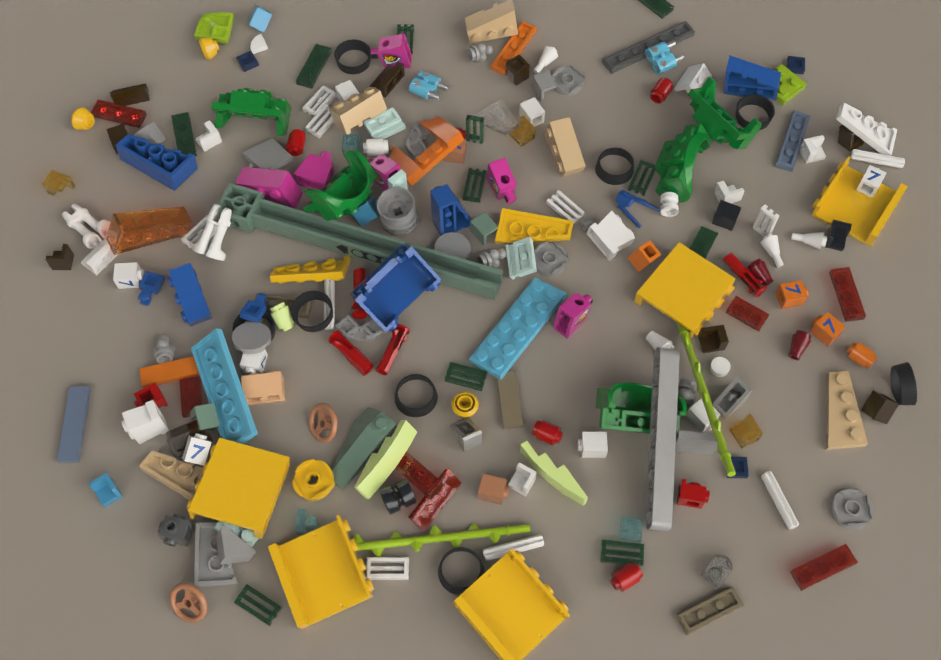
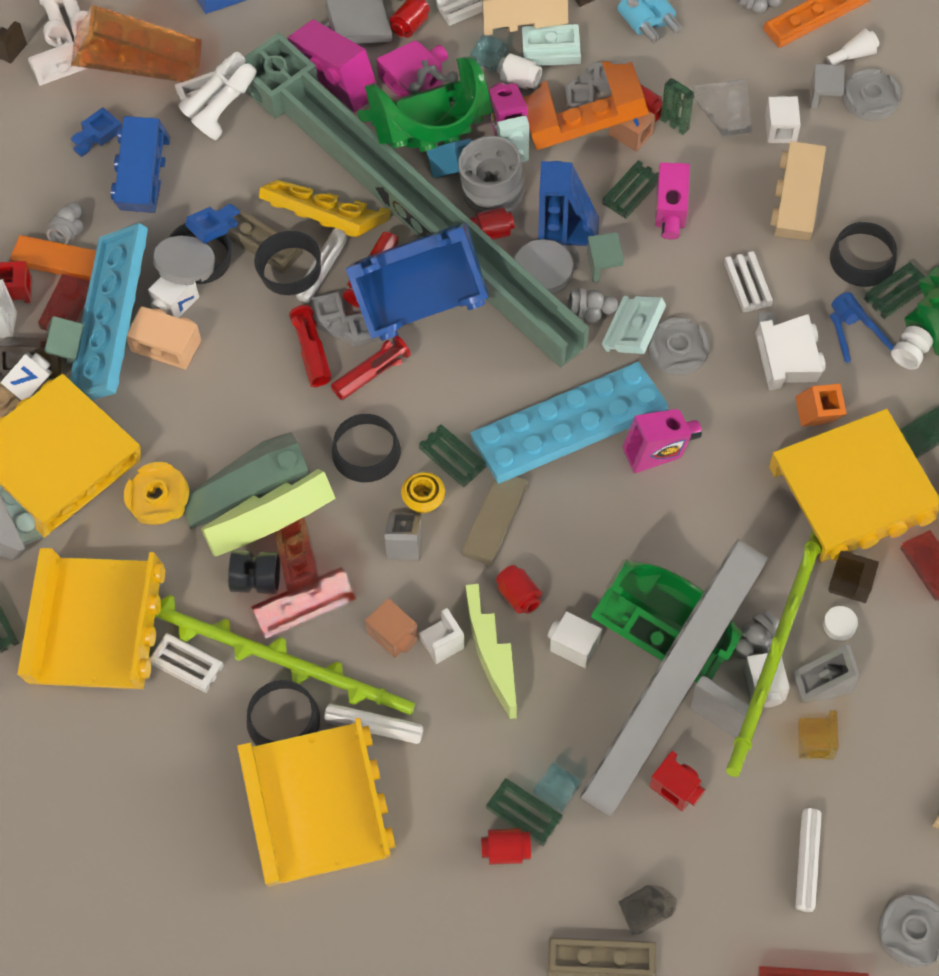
camera: 30 degrees right, 0 degrees up
white brick [113,262,144,289] -> none
yellowish green brick [270,302,294,331] -> none
clear light blue tile [295,508,318,535] -> none
nougat piece [309,403,338,443] -> none
yellow wing [495,208,574,244] -> none
dark brown panel [506,54,530,86] -> none
clear yellow panel [509,116,536,147] -> none
white cone [646,331,675,350] -> none
dark blue tile [726,457,749,479] -> none
none -> dark grey piece [409,60,459,94]
none -> red brick [469,207,515,240]

